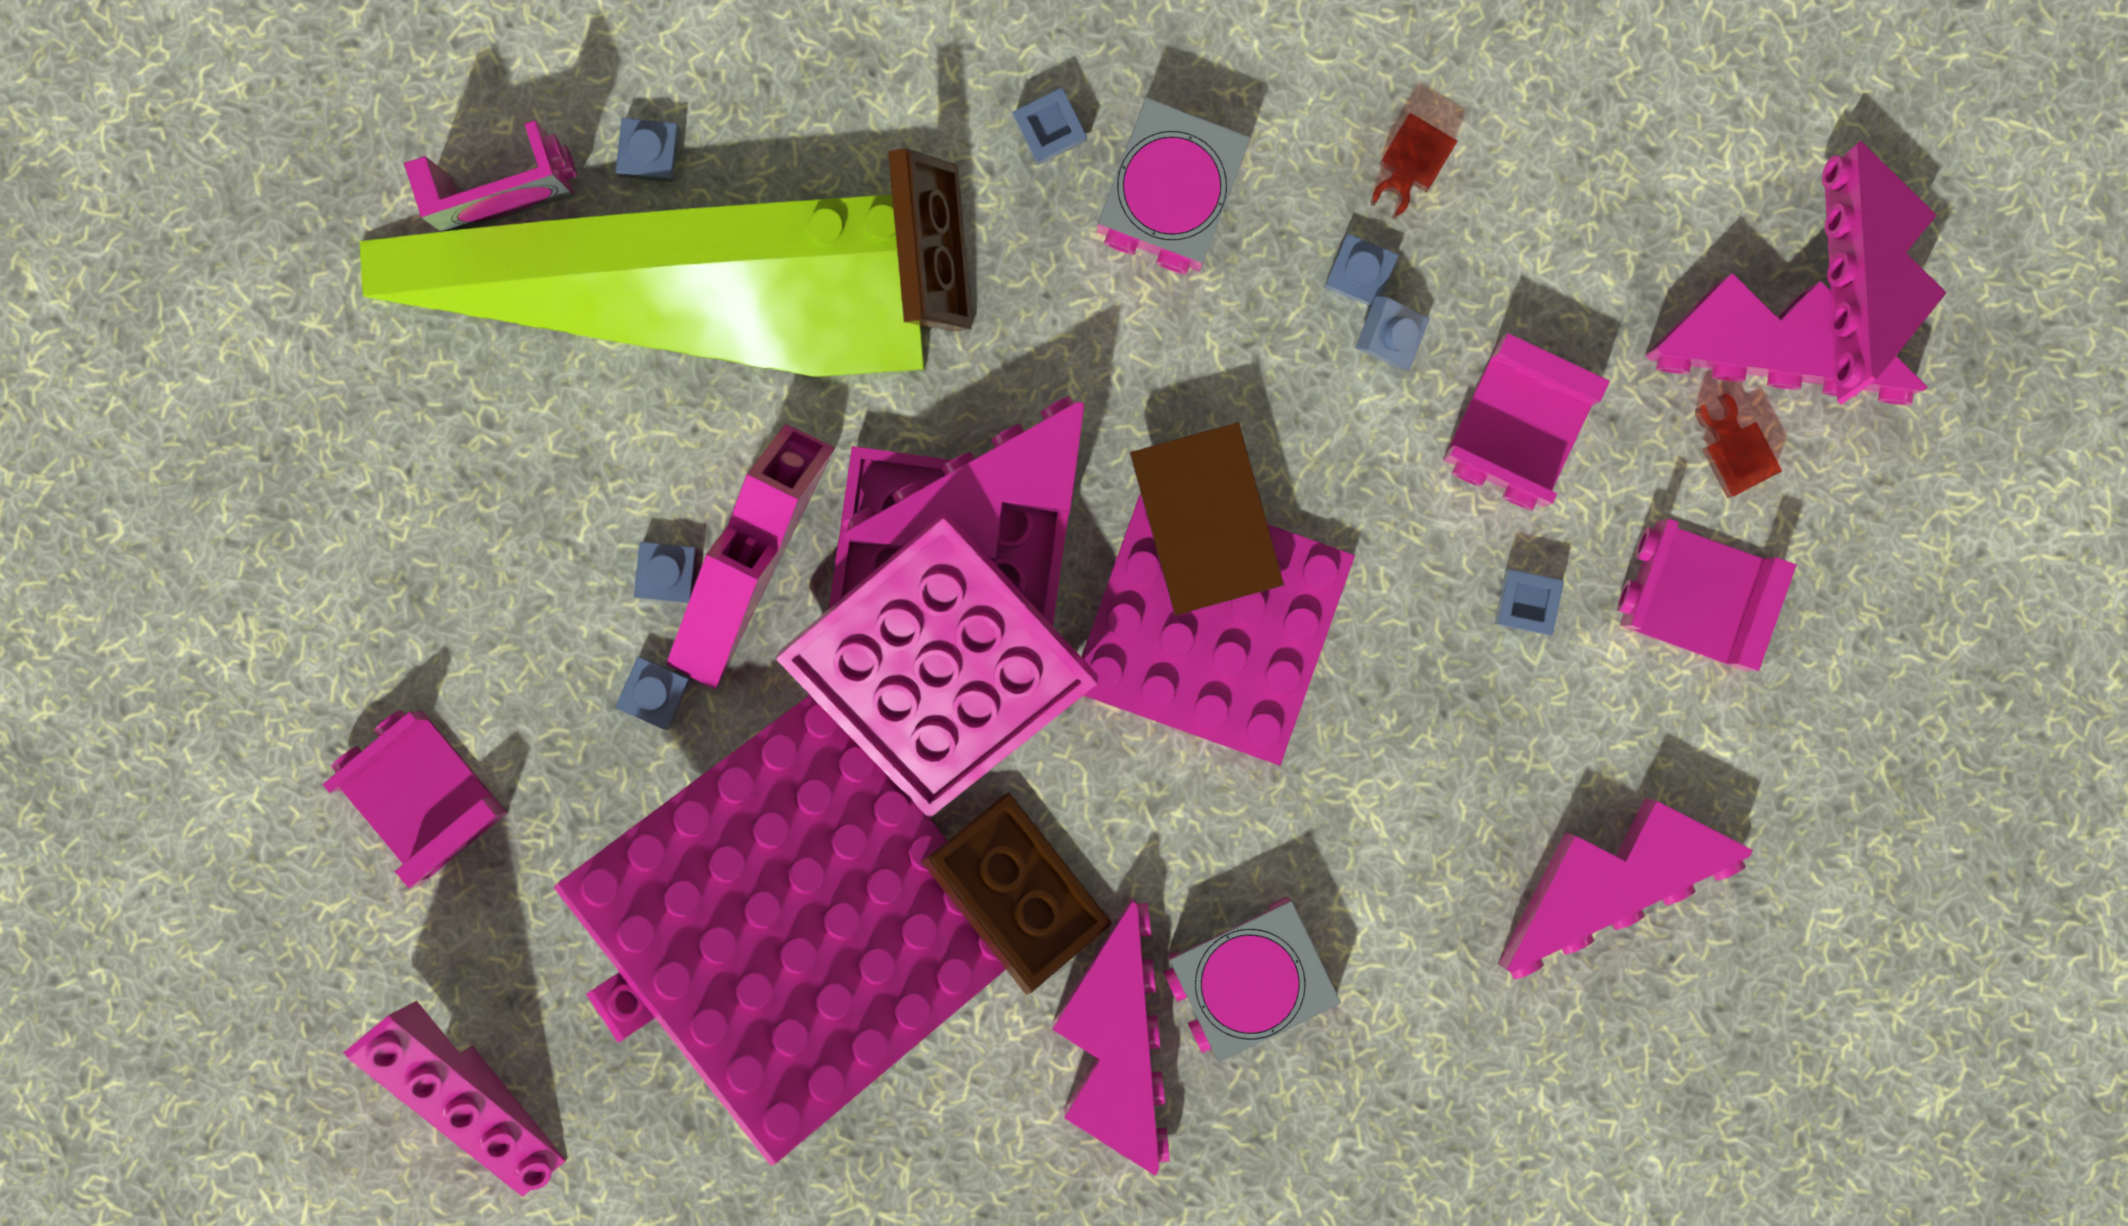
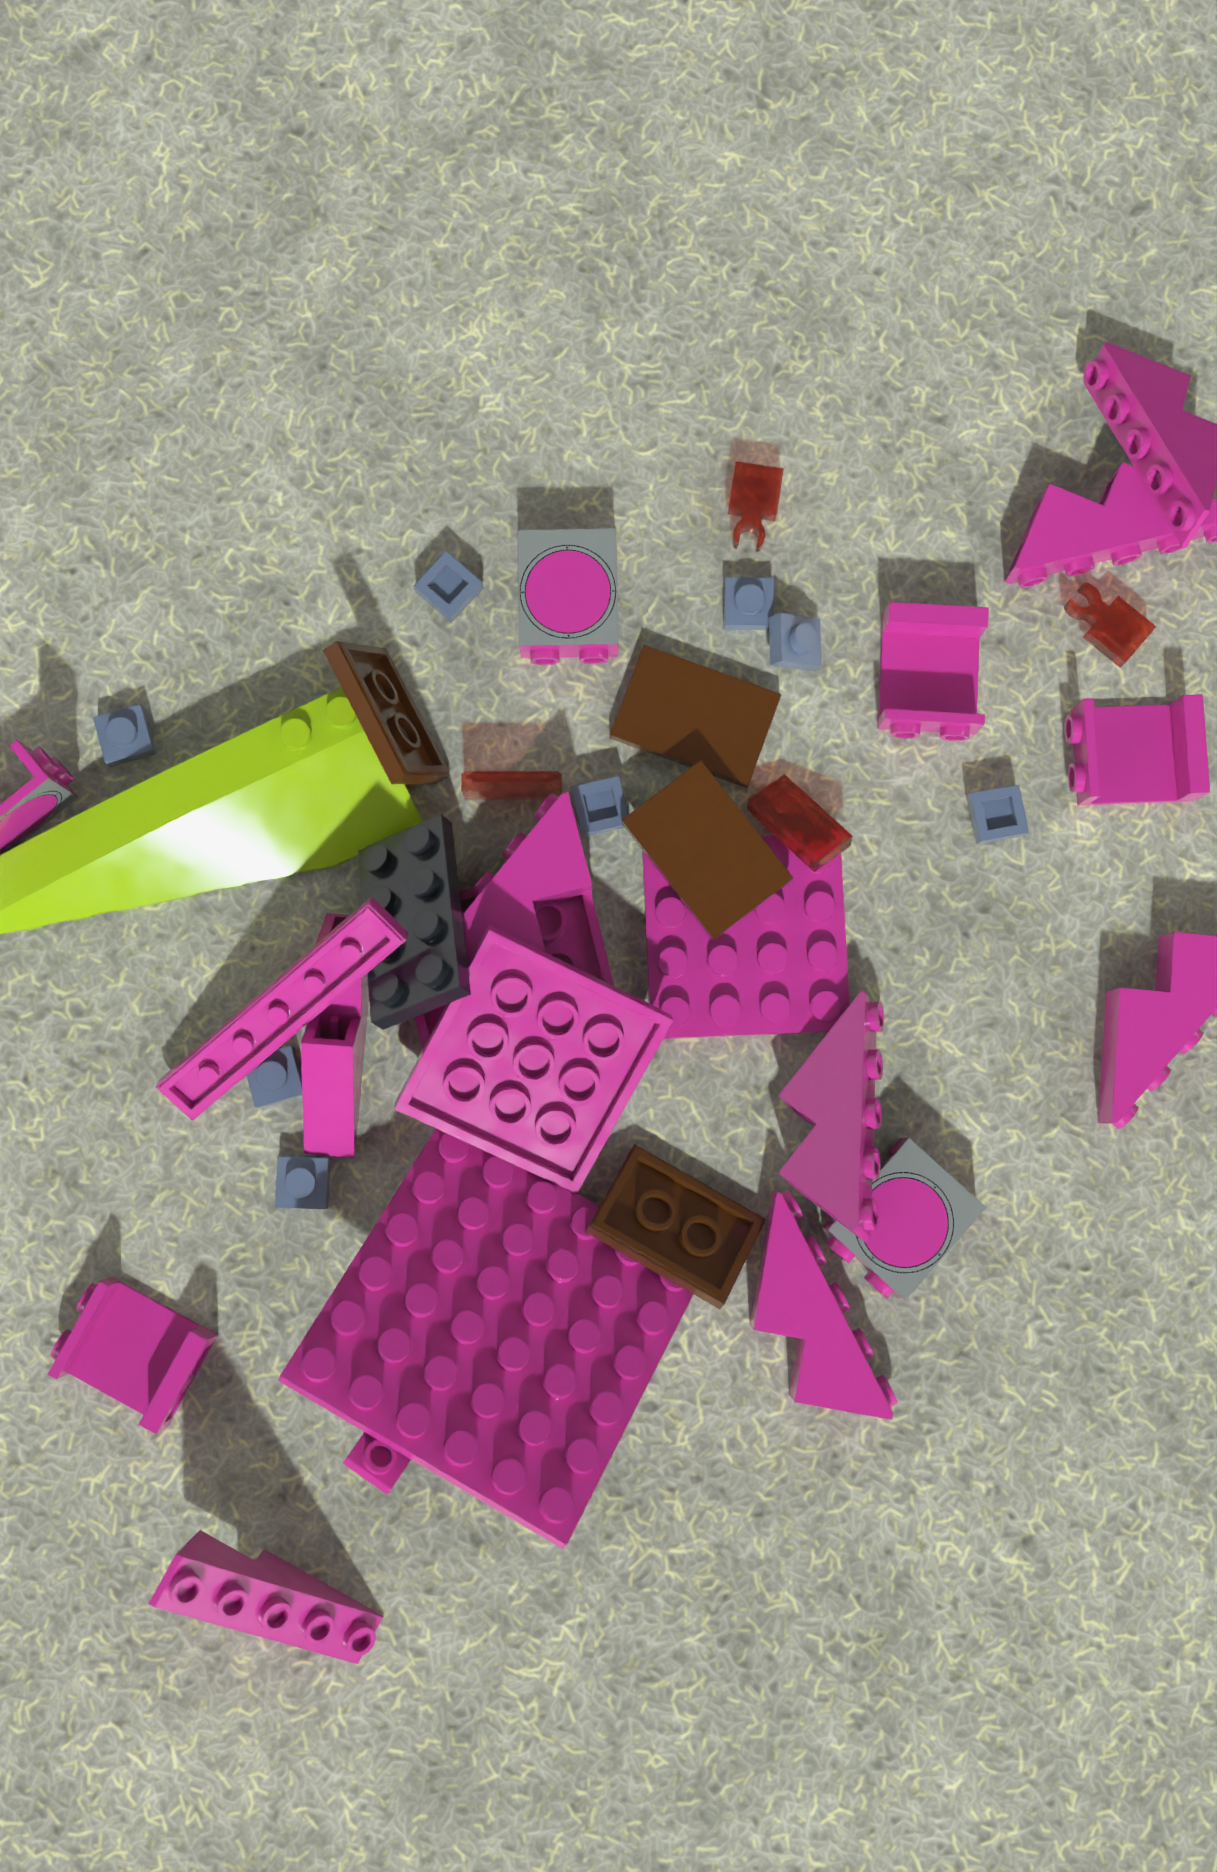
camera: 30 degrees left, 5 degrees down
none -> dark pink tile [156,896,409,1121]
none -> black plate [358,814,471,1030]
none -> clear red tile [461,771,563,800]
none -> sand blue plate [571,776,628,838]
none -> reddish brown tile [610,645,782,788]
none -> clear red tile [747,774,853,872]
none -> dark pink slope [778,990,884,1243]

